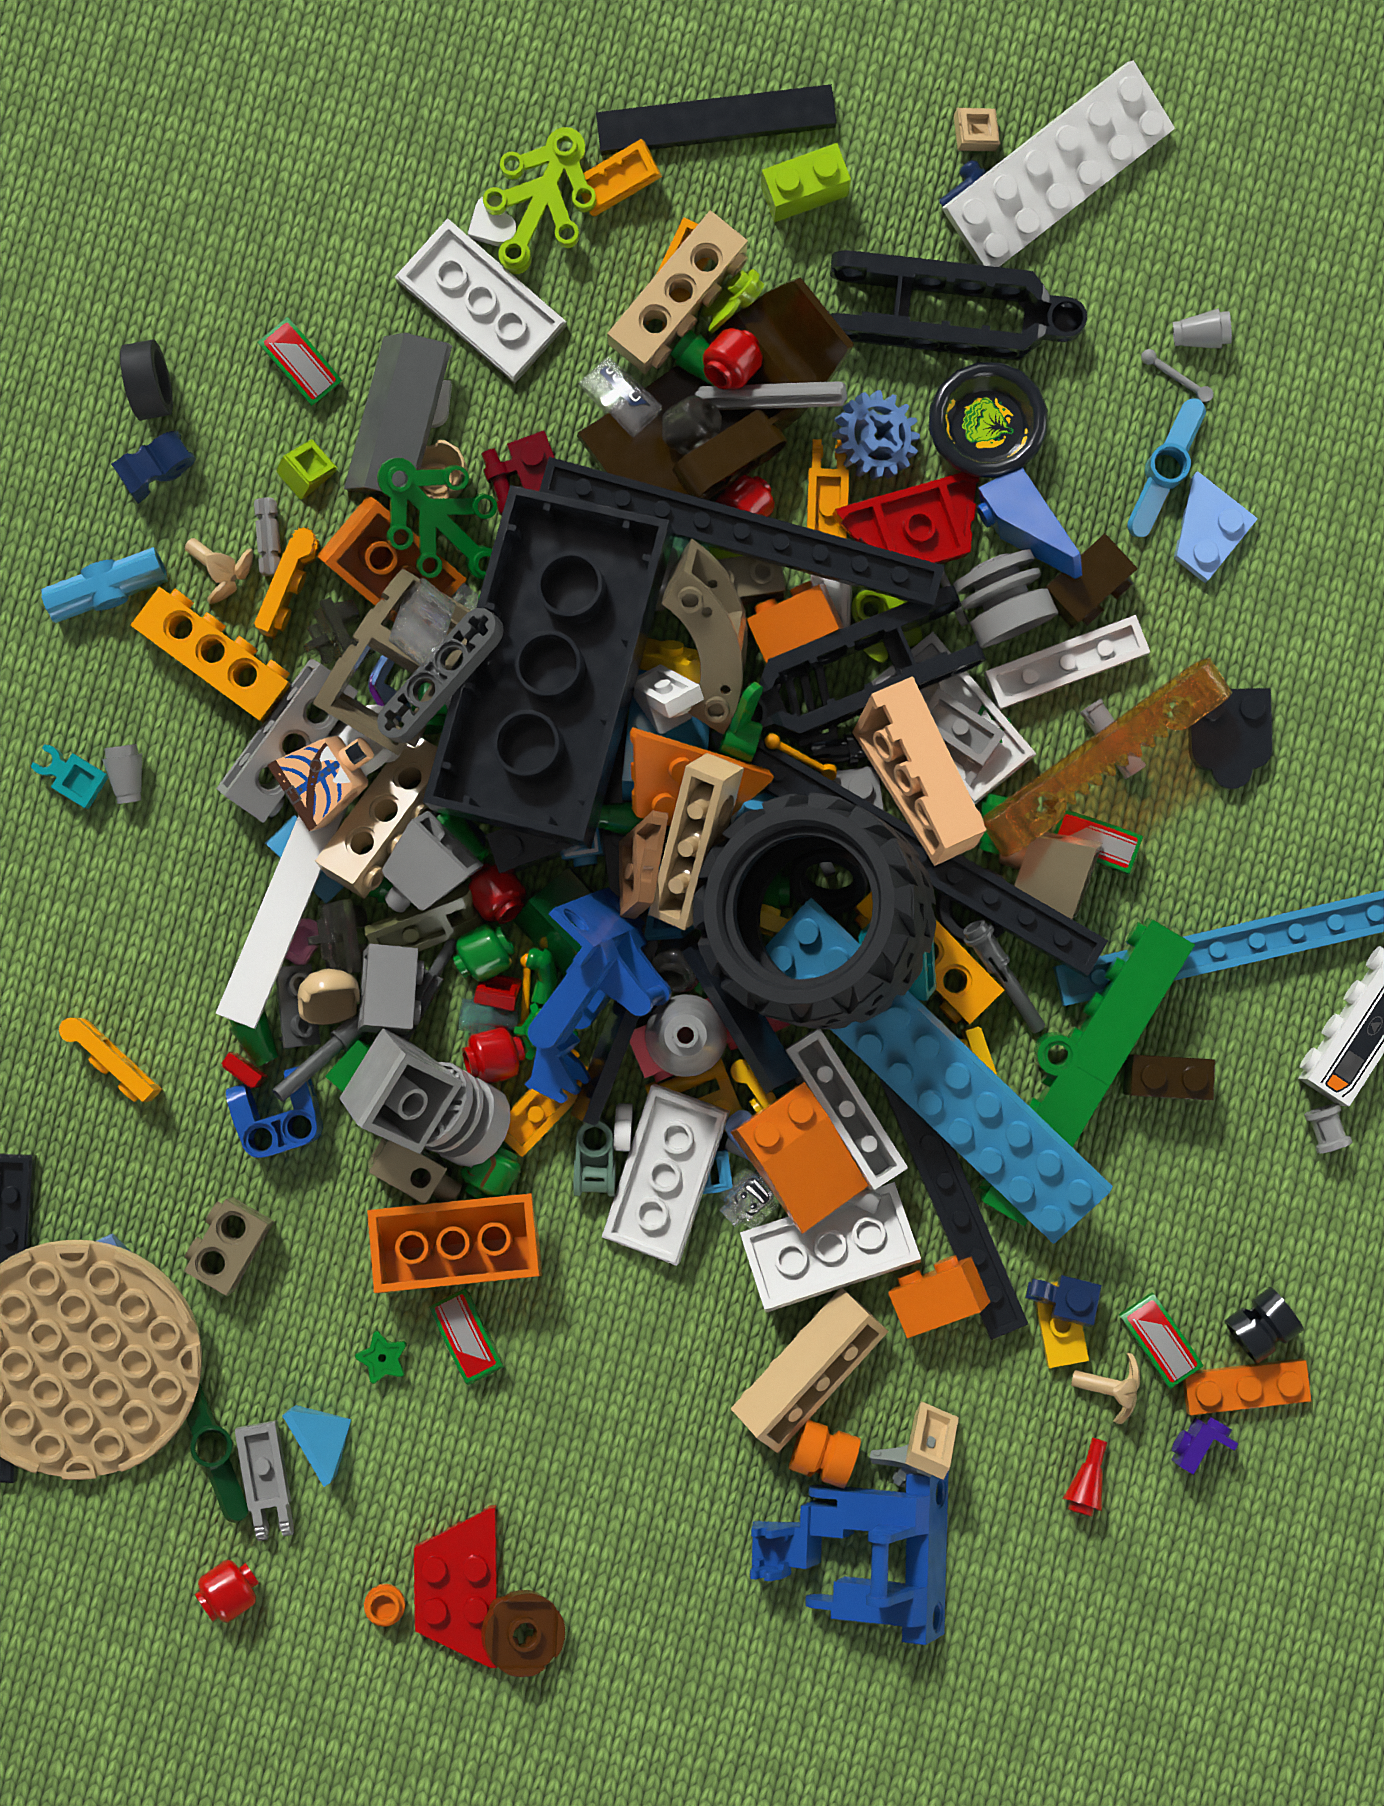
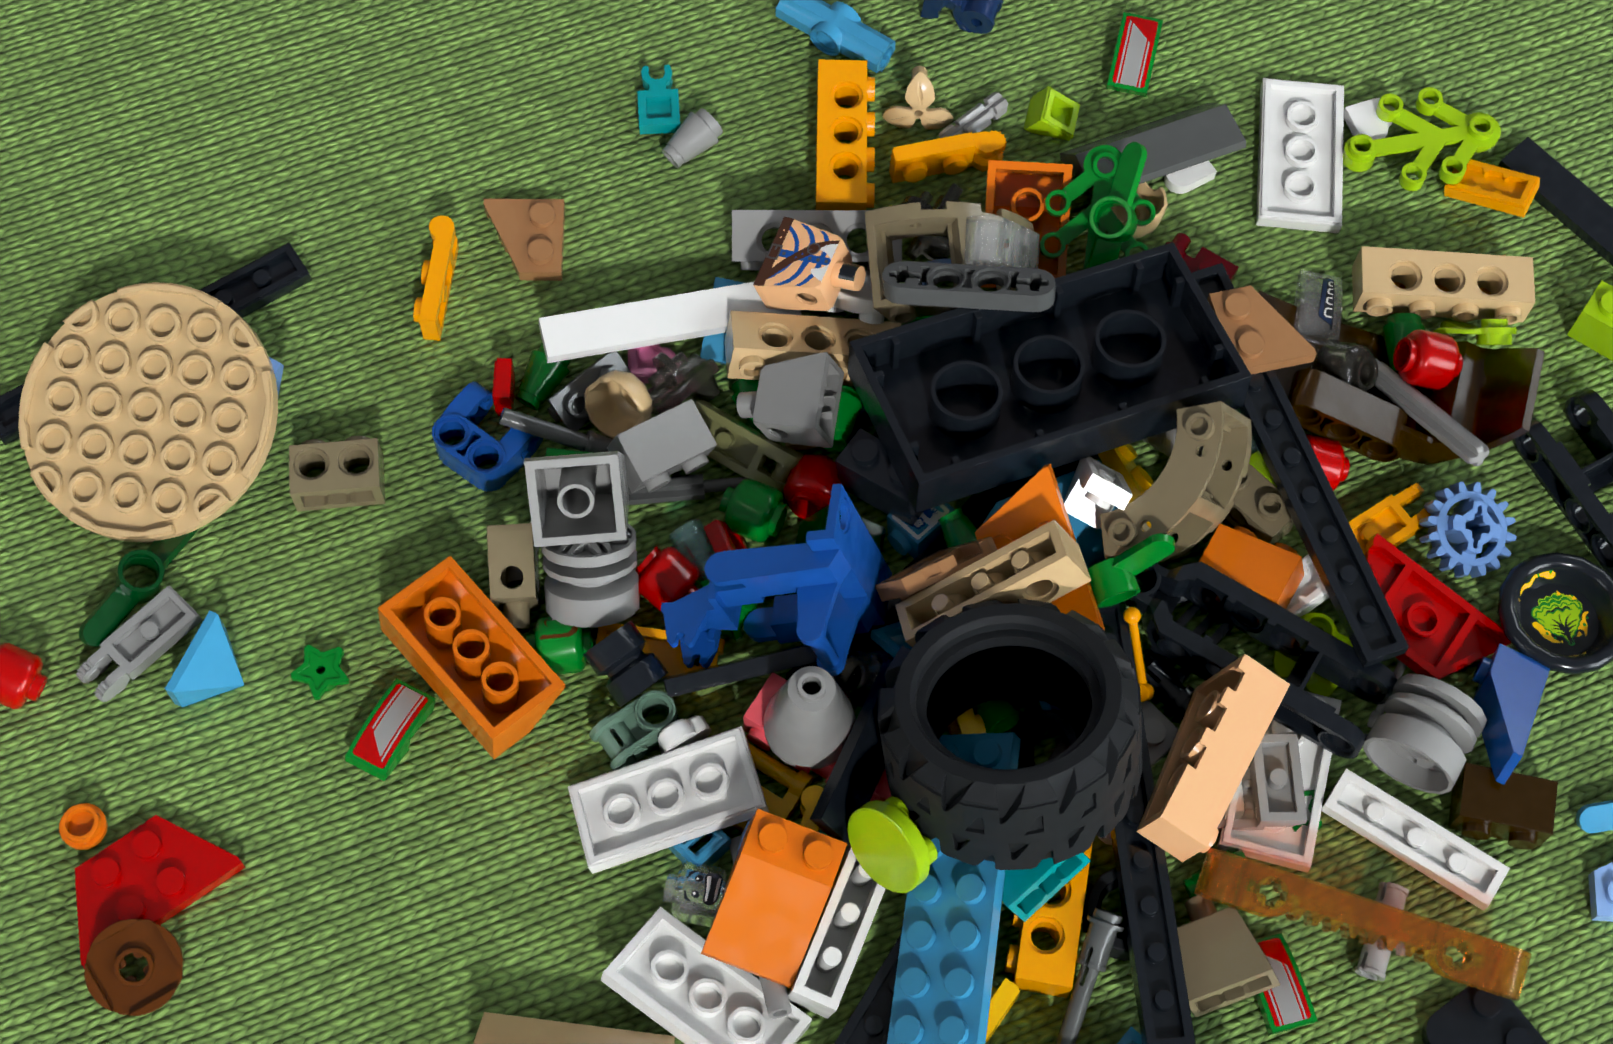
camera: 50 degrees right, 20 degrees down
none -> medium nougat wing [483,199,565,281]
none -> black wheel [583,621,669,707]
none -> lime tile [847,797,938,893]
none -> green piece [1086,142,1147,269]
none -> medium nougat wing [1207,285,1316,375]

